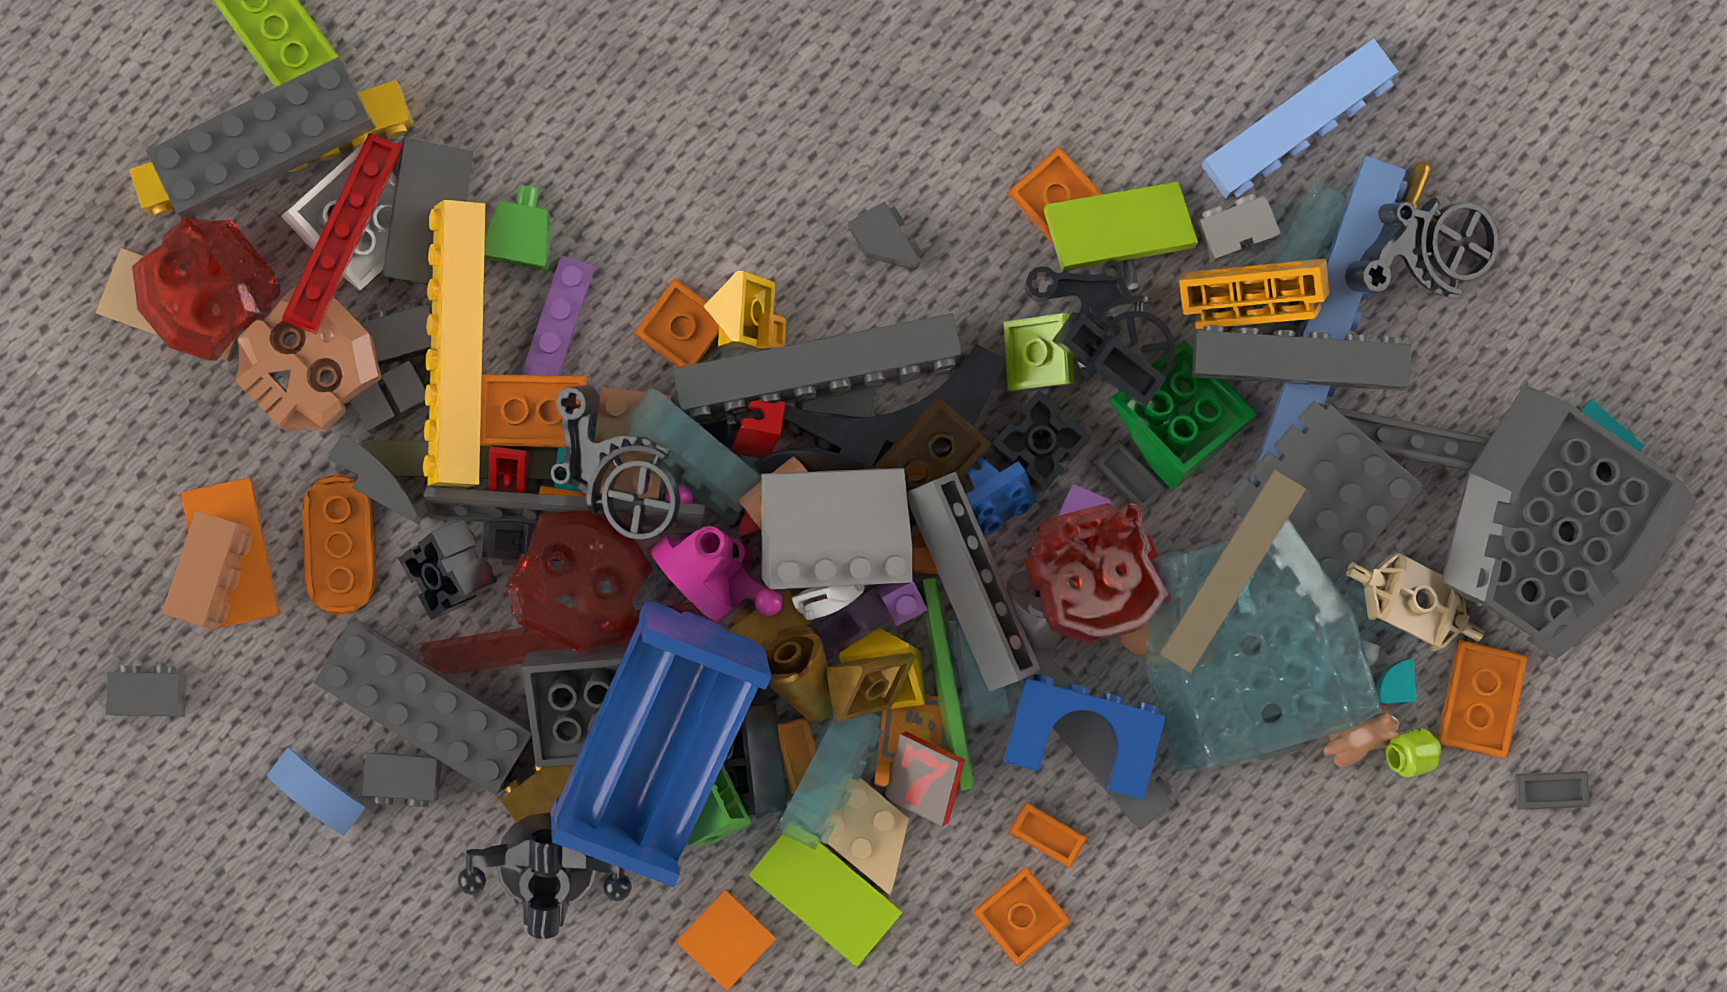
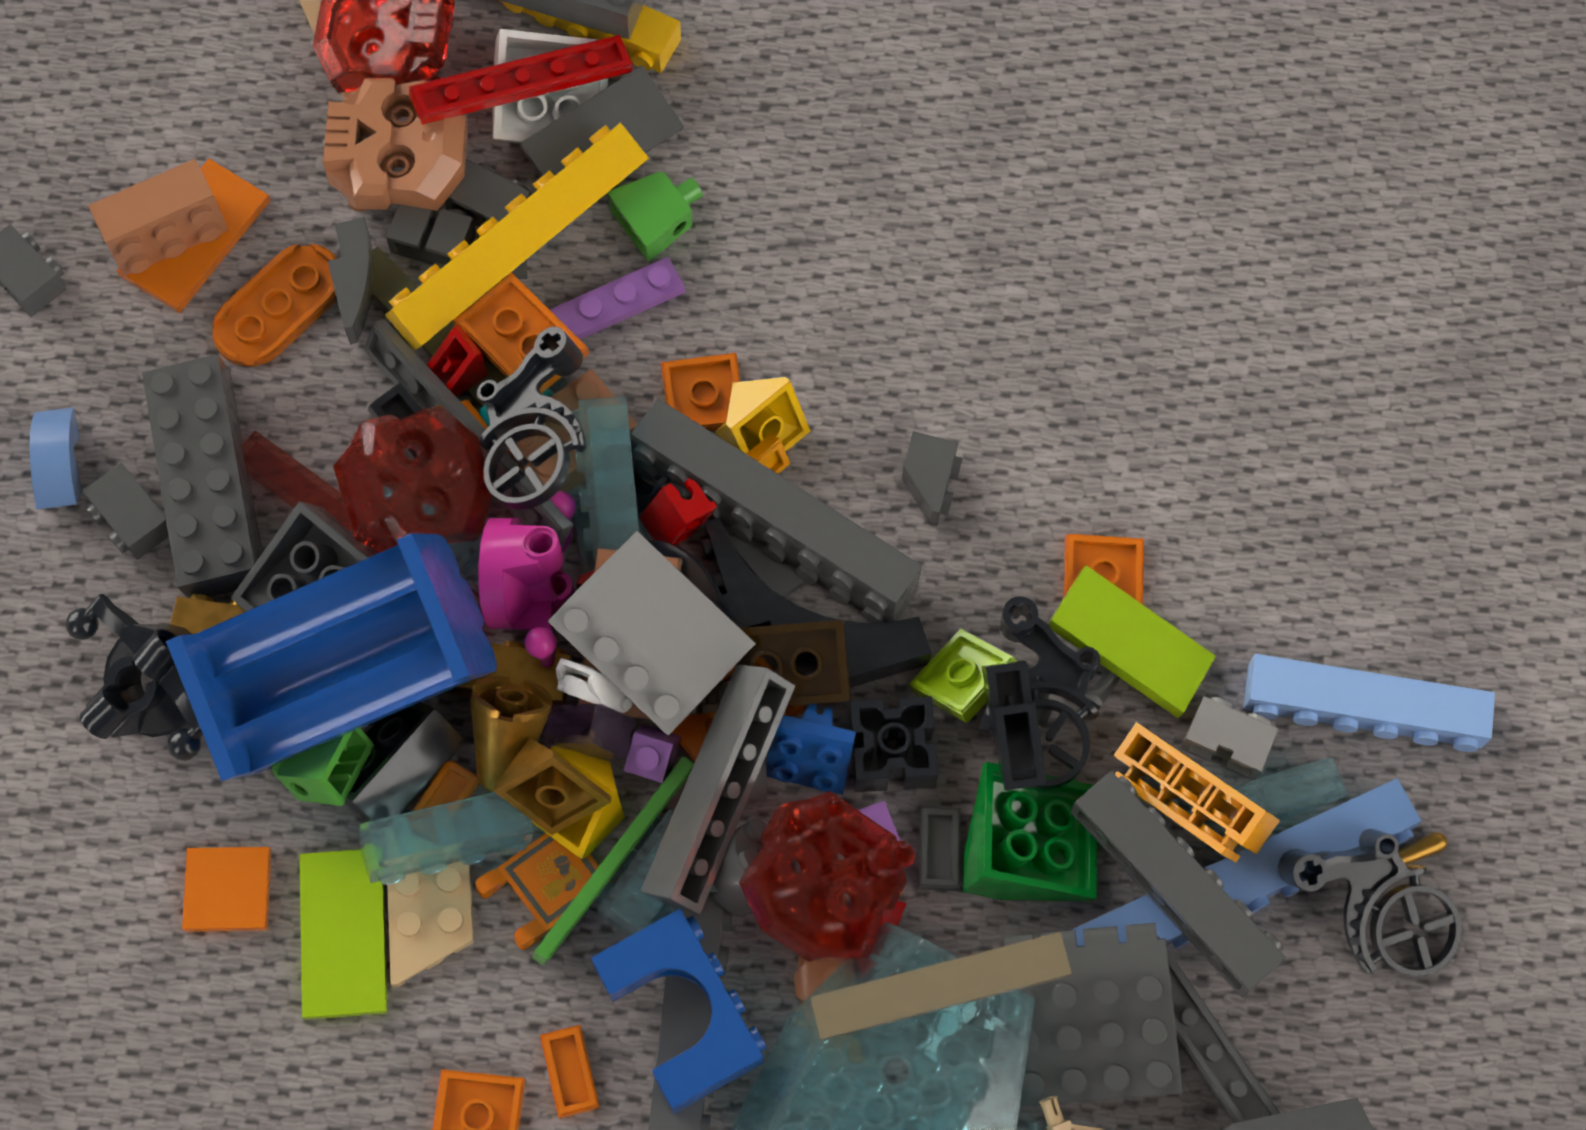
camera: 45 degrees right, 15 degrees down
black brick [398,519,497,620] -> none
tile [884,731,965,826] -> none

